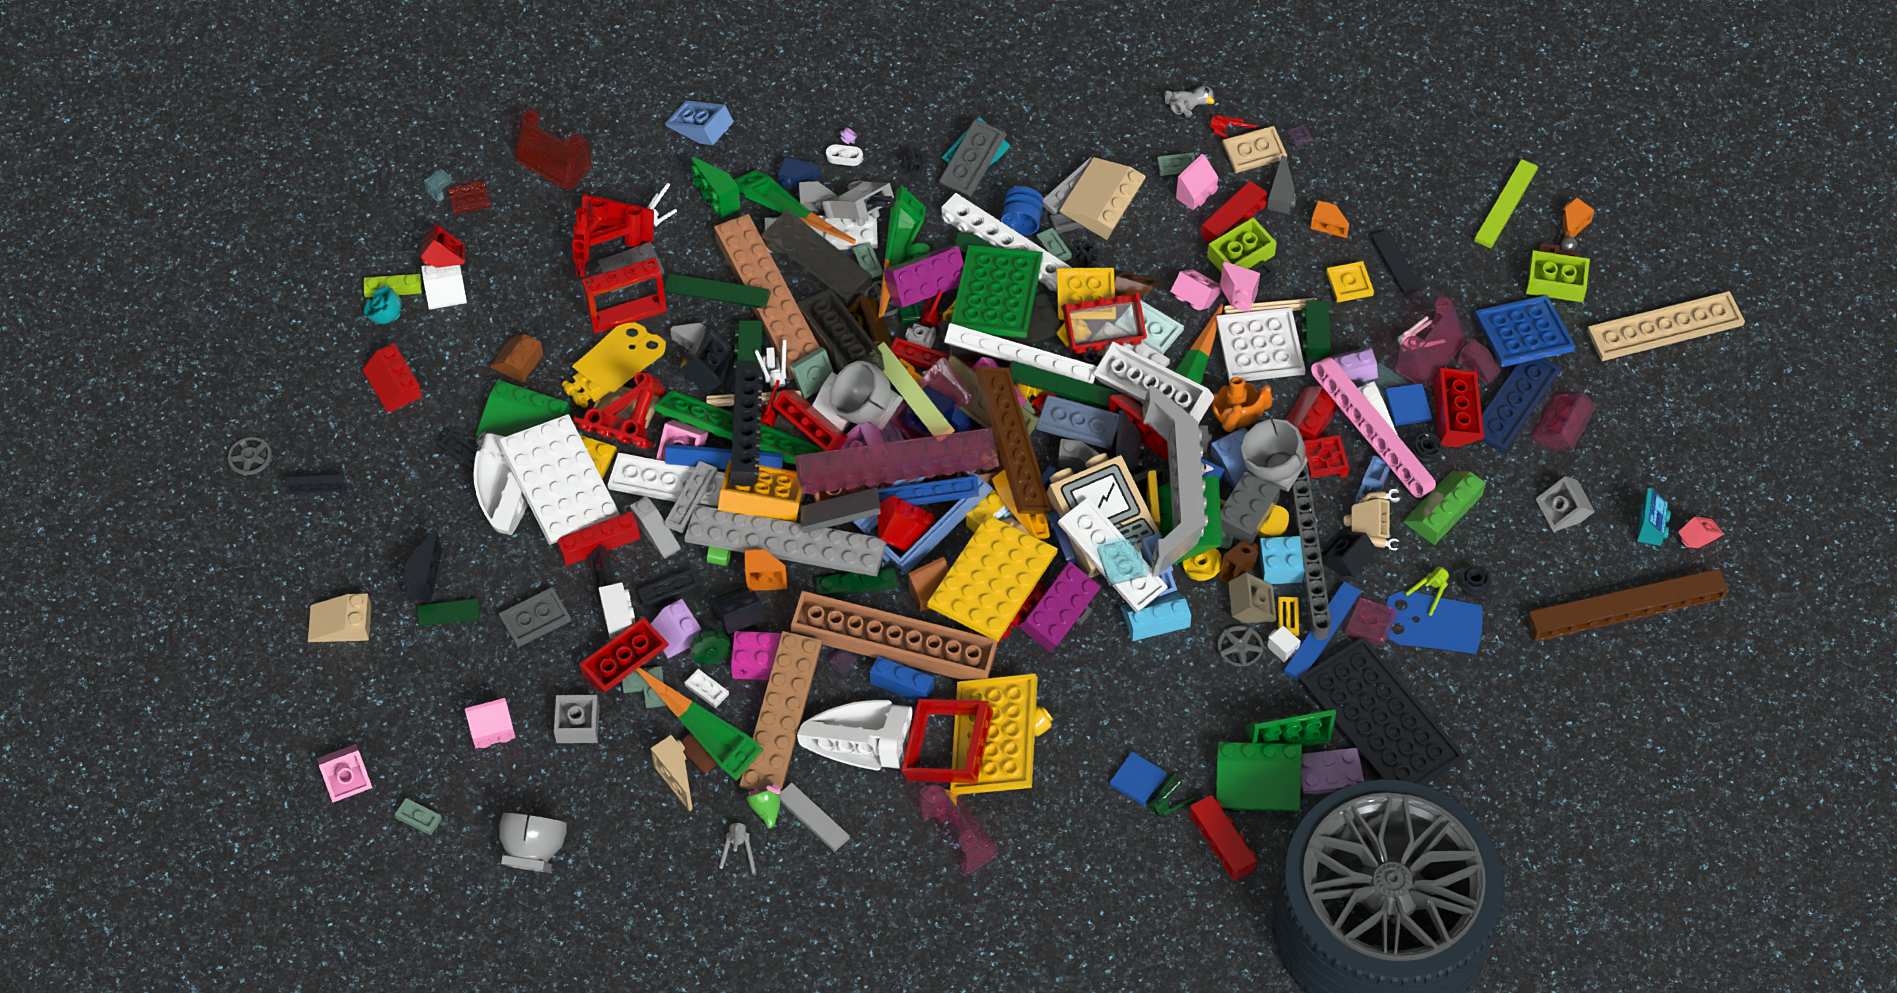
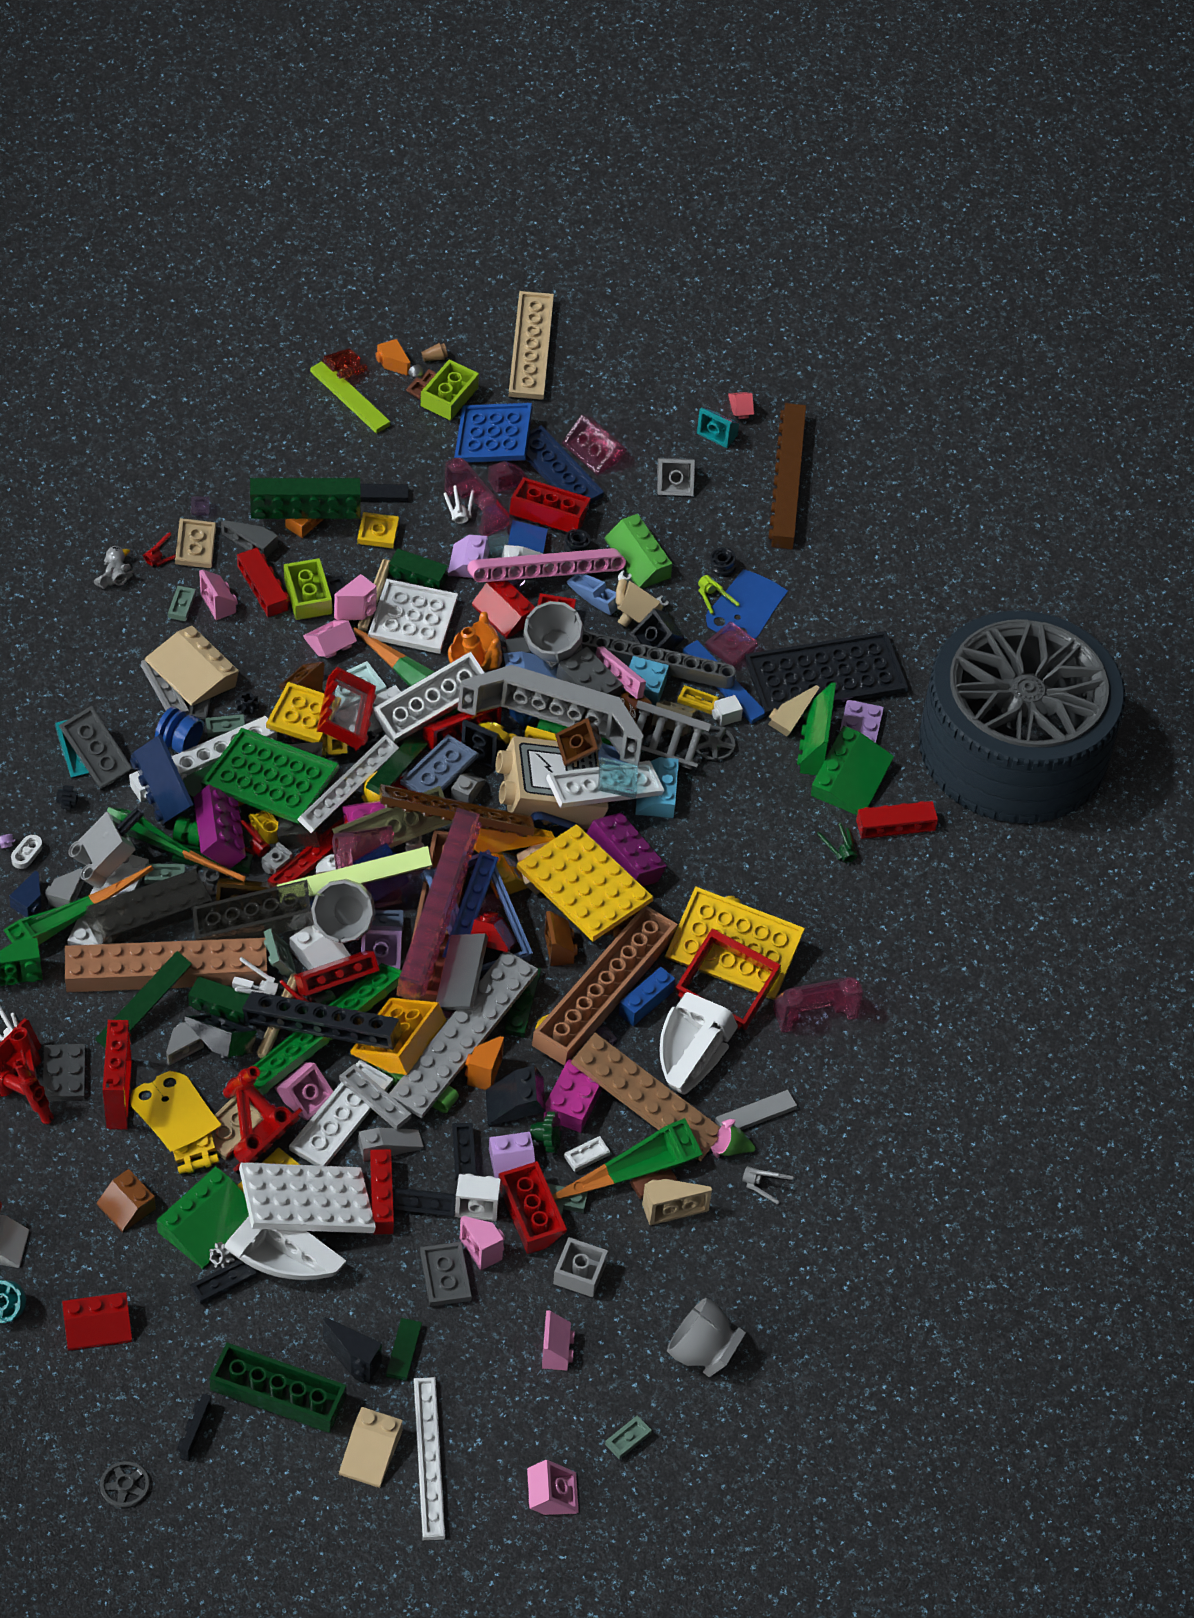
camera: 75 degrees left, 5 degrees down
blue tile [665,444,783,469] -> none
blue tile [1109,752,1167,806] -> none
none -> dark blue slope [130,734,193,826]
none -> dark green brick [209,1342,347,1433]
none -> dark green brick [250,478,361,519]
none -> clear red plate [322,348,367,379]
none -> white tile [414,1377,445,1540]
none -> medium nougat cone [421,343,448,362]
none -> bright pink slope [460,1216,505,1271]
none -> yellow plate [479,722,516,744]
none -> reddish brown slope [555,718,603,766]
none -> bright pink plate [596,646,646,699]
none -> light grey fence [636,700,711,769]
none -> tan slope [768,685,819,737]

